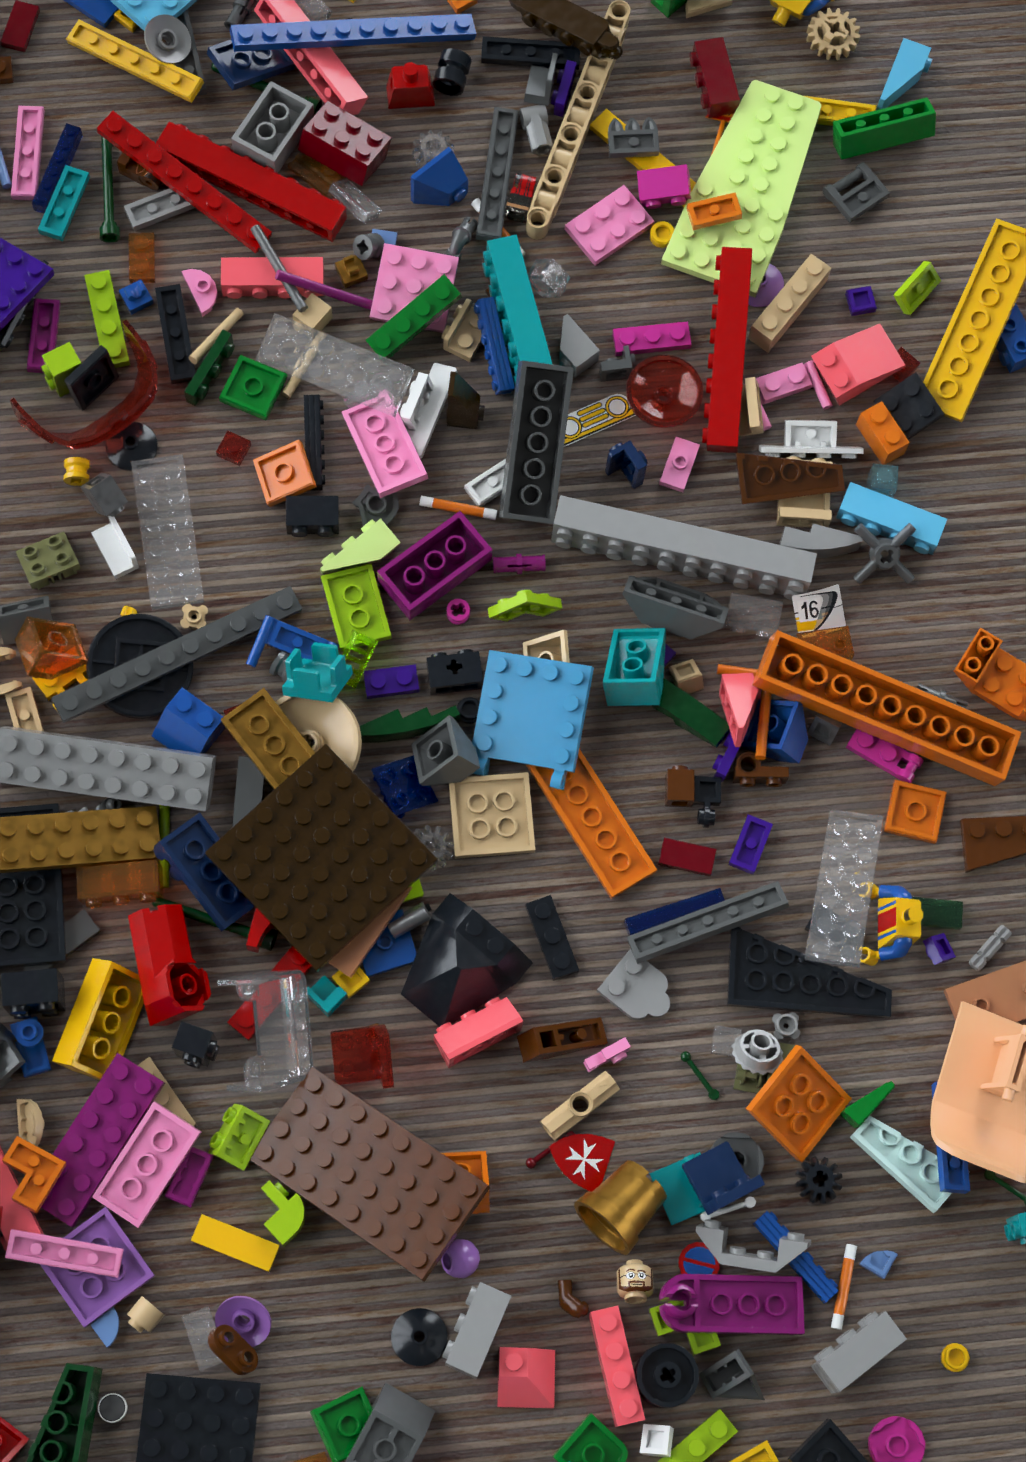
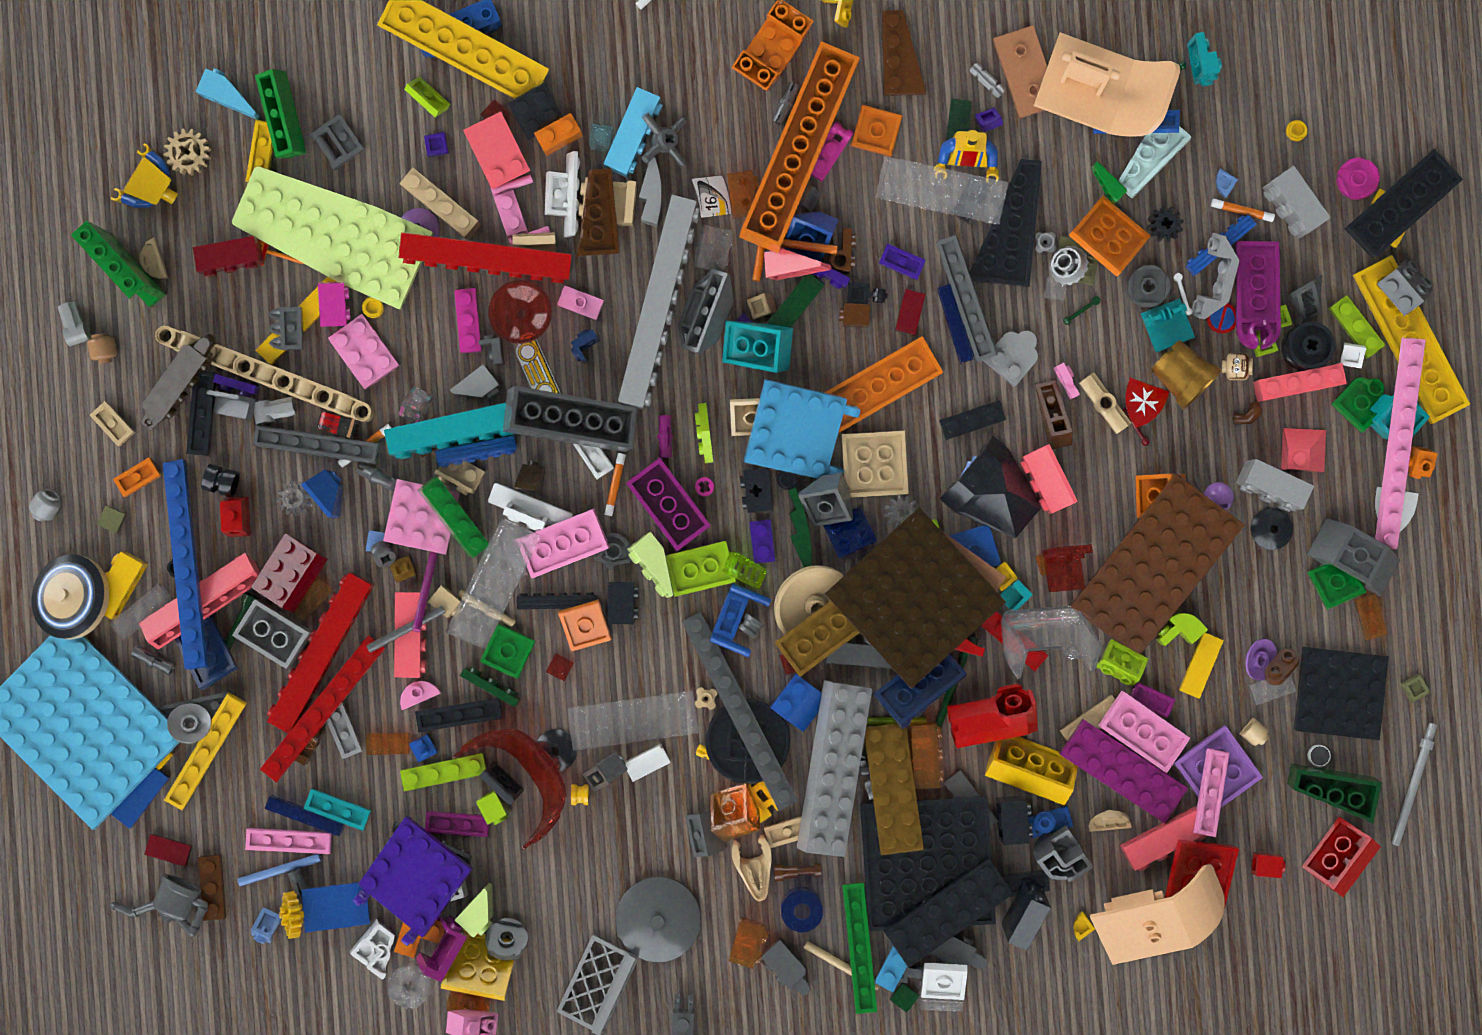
camera: 80 degrees left, 15 degrees up
orange plate [2,1136,67,1213] -> none
olive hinge [16,531,81,590] -> none
medium blue tile [91,1307,119,1348] -> none
dark green piece [99,136,120,243] -> none
black brick [172,1021,220,1069] -> none
tan bar [188,308,244,364] -> none
teal panel [282,642,353,703] -> none
clear plate [328,178,382,223] -> none
flat silver piece [387,902,432,939] -> none
dark blue bracket [682,1141,765,1215] -> none
orange plate [686,192,742,230] -> none

